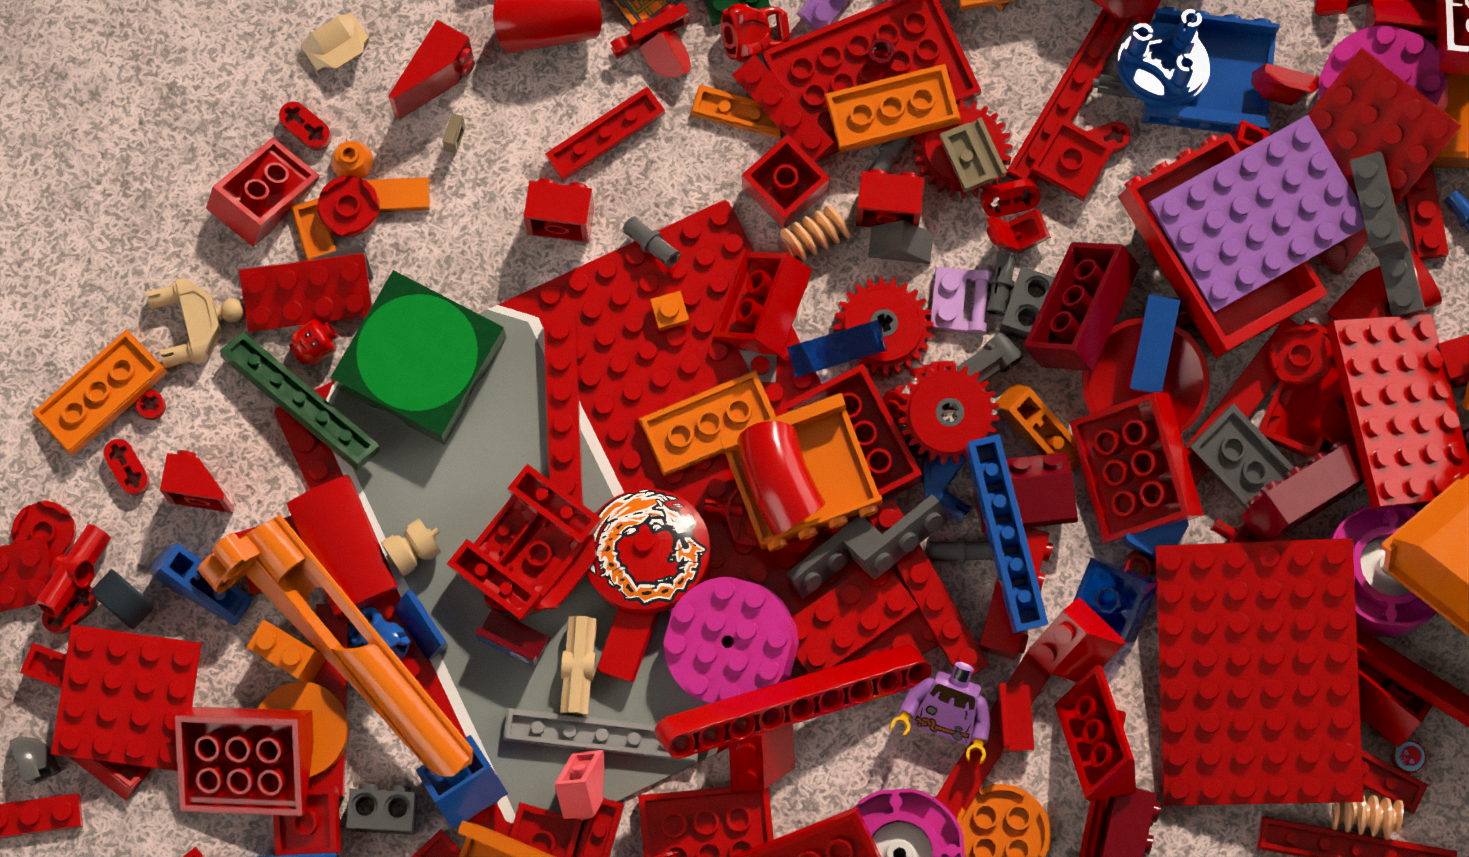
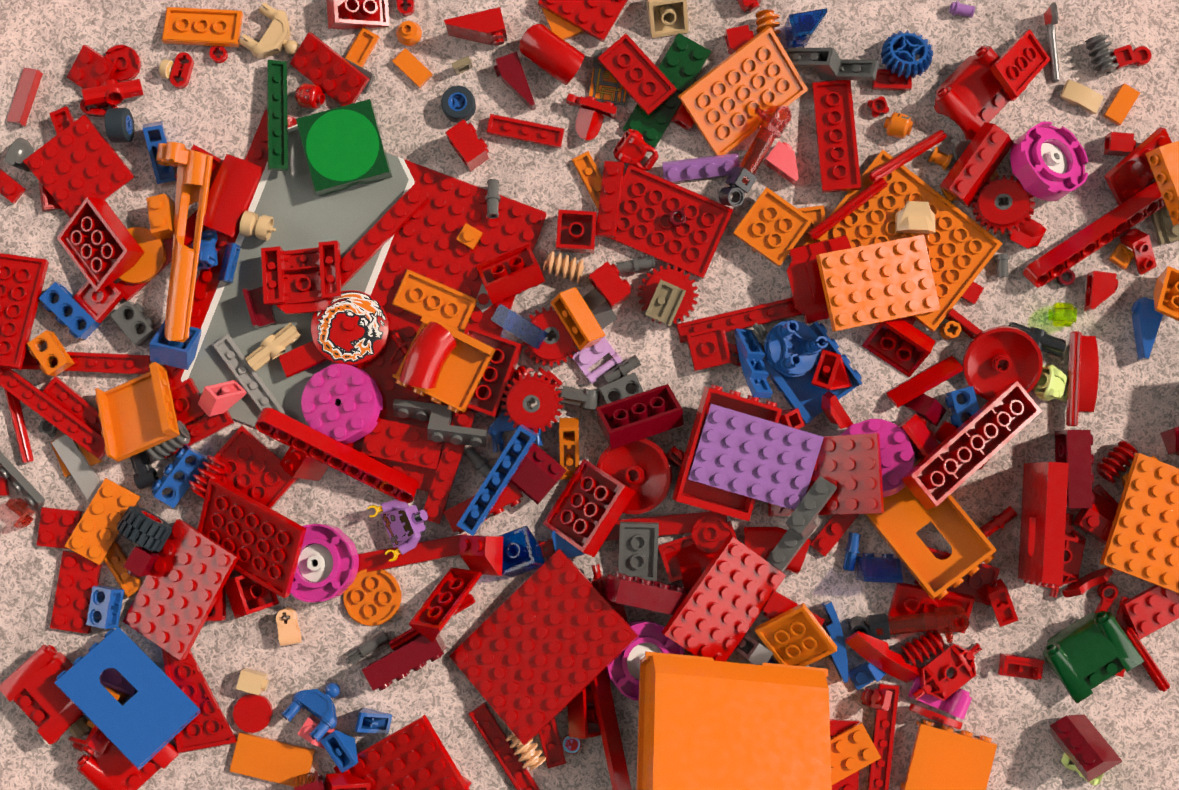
camera: 45 degrees right, 10 degrees up
red slope [160,450,234,513] -> none
red tile [317,175,380,238] -> none
orange tile [825,64,961,153] -> none
red beam [980,178,1041,217] -> none
red bracket [986,208,1051,254] -> none
red panel [996,683,1035,753] -> none
blue tile [1130,294,1181,393] -> none
none -> tan tile [159,59,174,79]
none -> black wheel [441,86,476,123]
none -> dark red slope [494,52,536,111]
none -> orange brick [550,287,606,351]
none -> blue slope [734,328,773,398]
none -> red slope [811,349,852,390]

